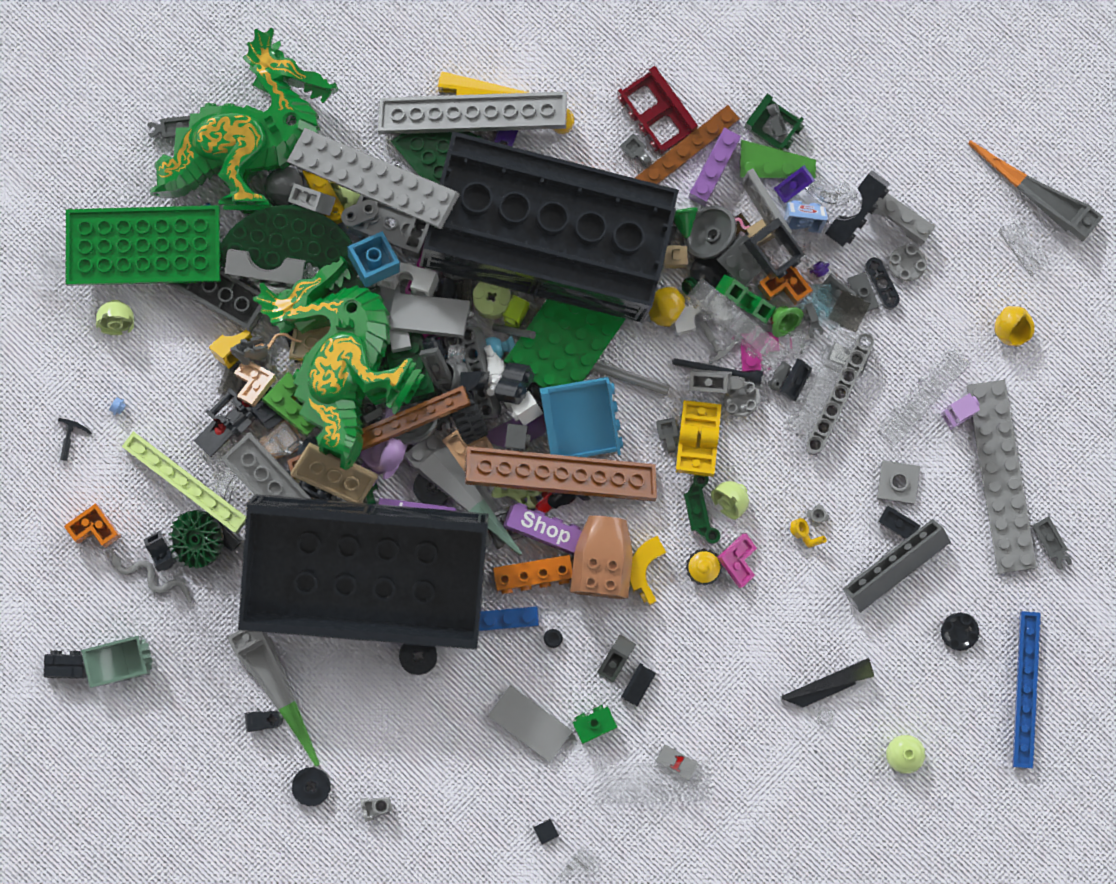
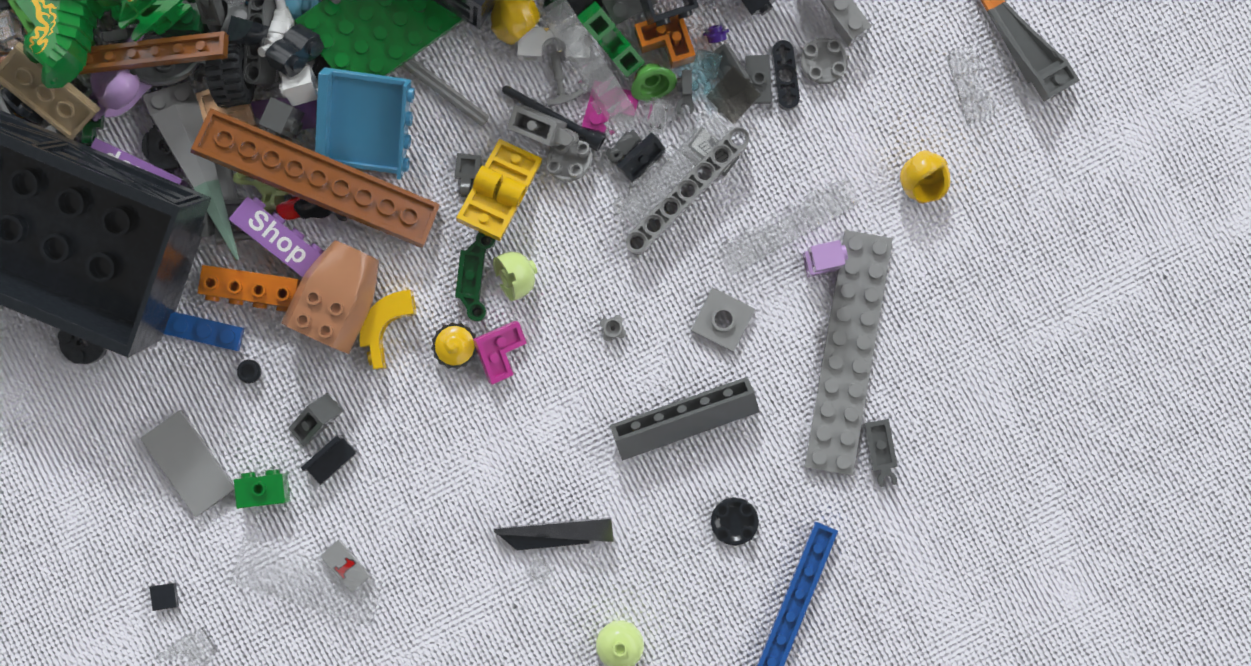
camera: 20 degrees right, 5 degrees up
yellow plate [790,518,827,548] -> none
black plate [877,505,921,540] -> none

